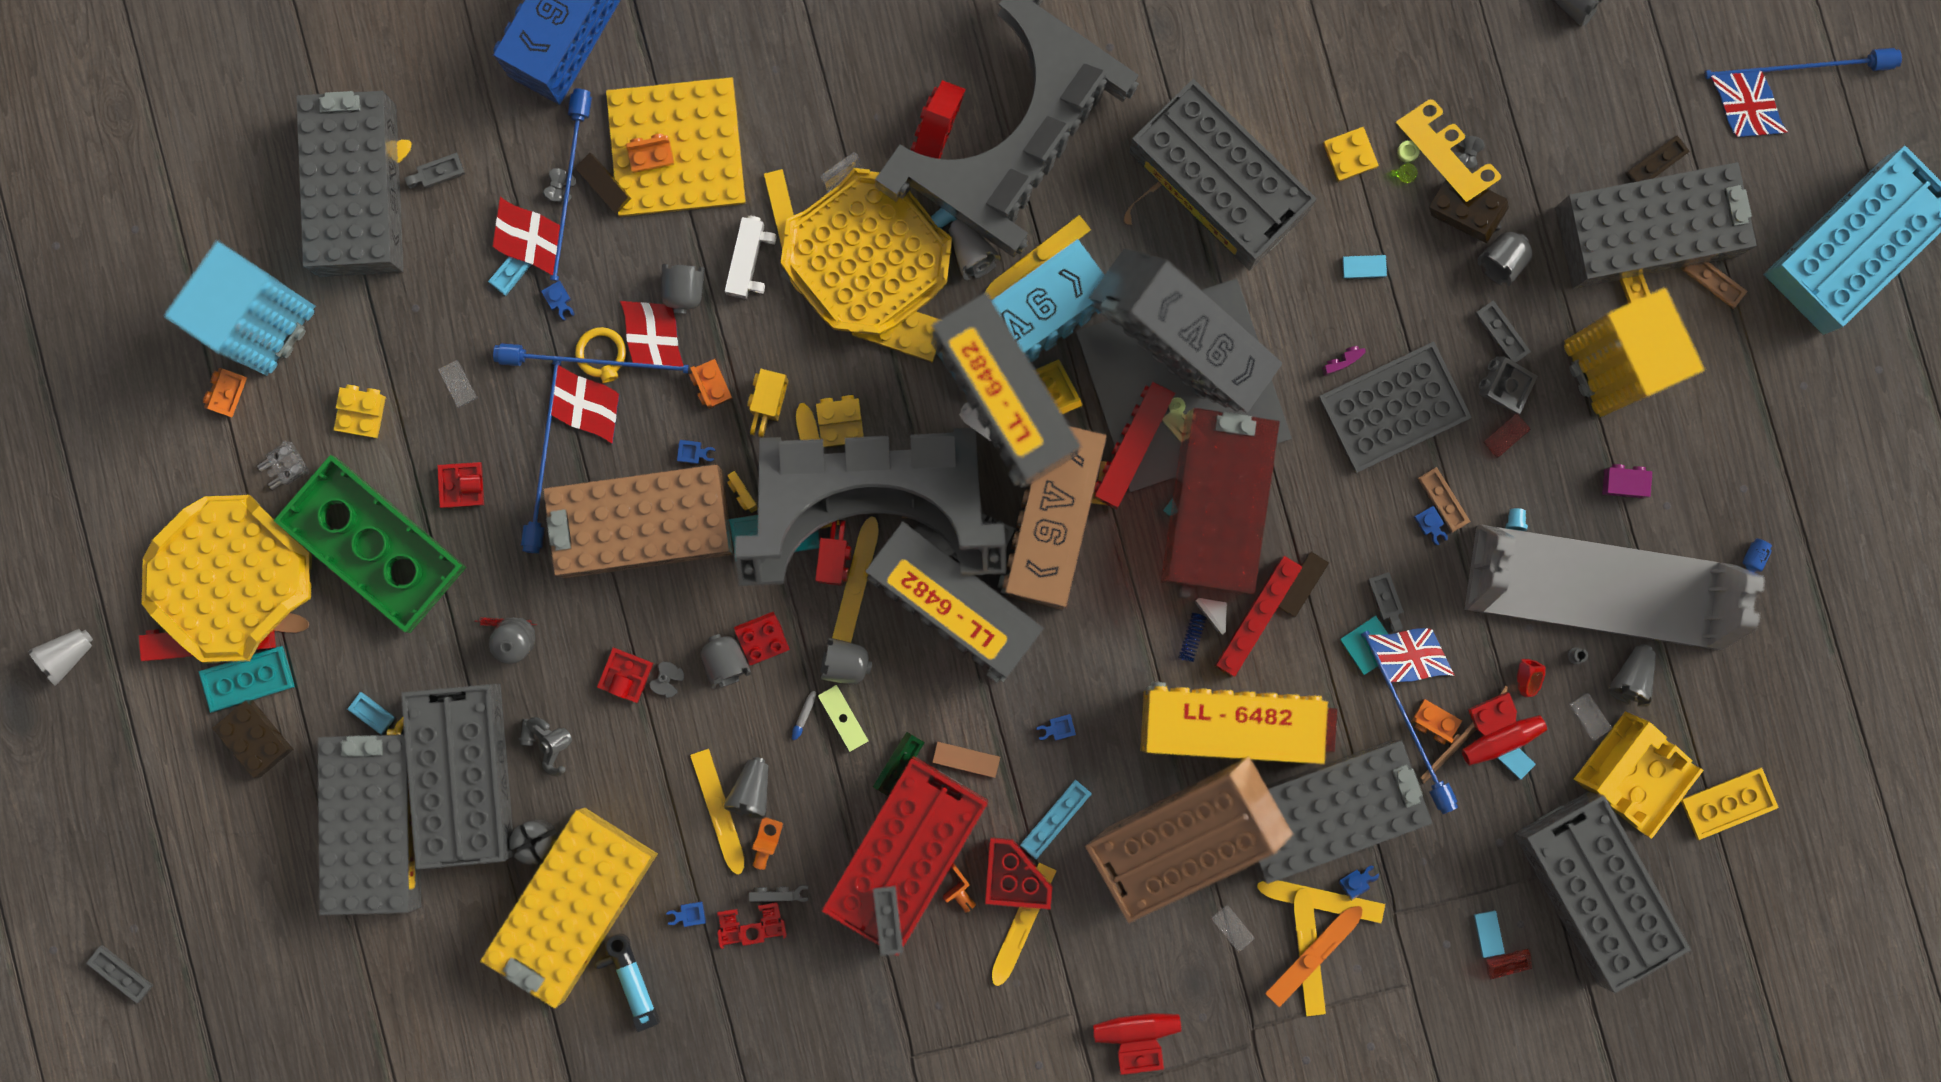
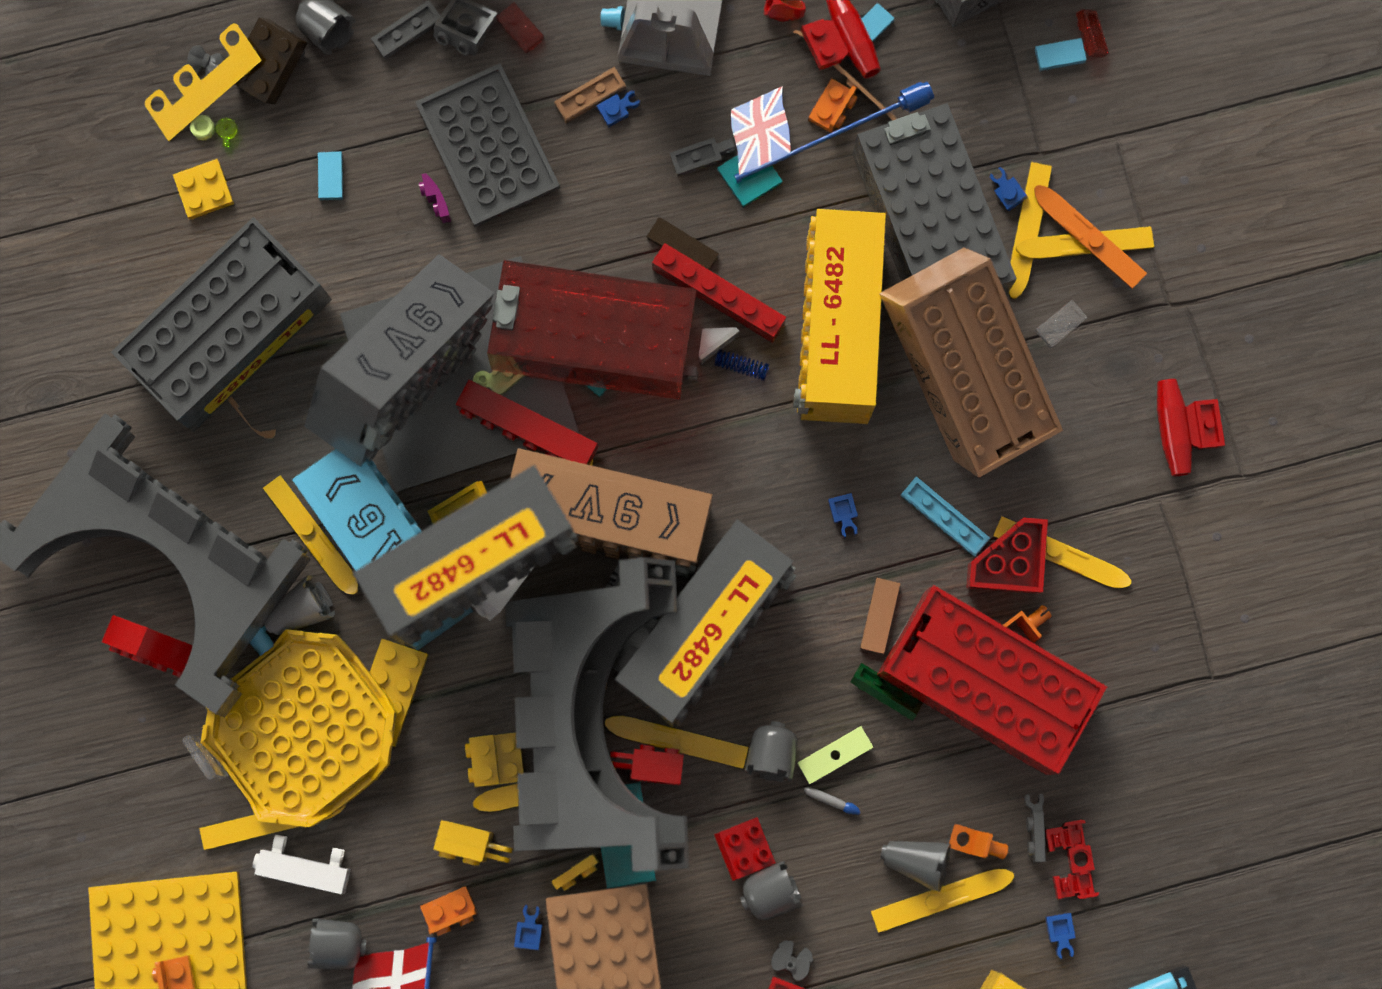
camera: 85 degrees left, 5 degrees down
dark grey plate [873,886,903,956] -> none

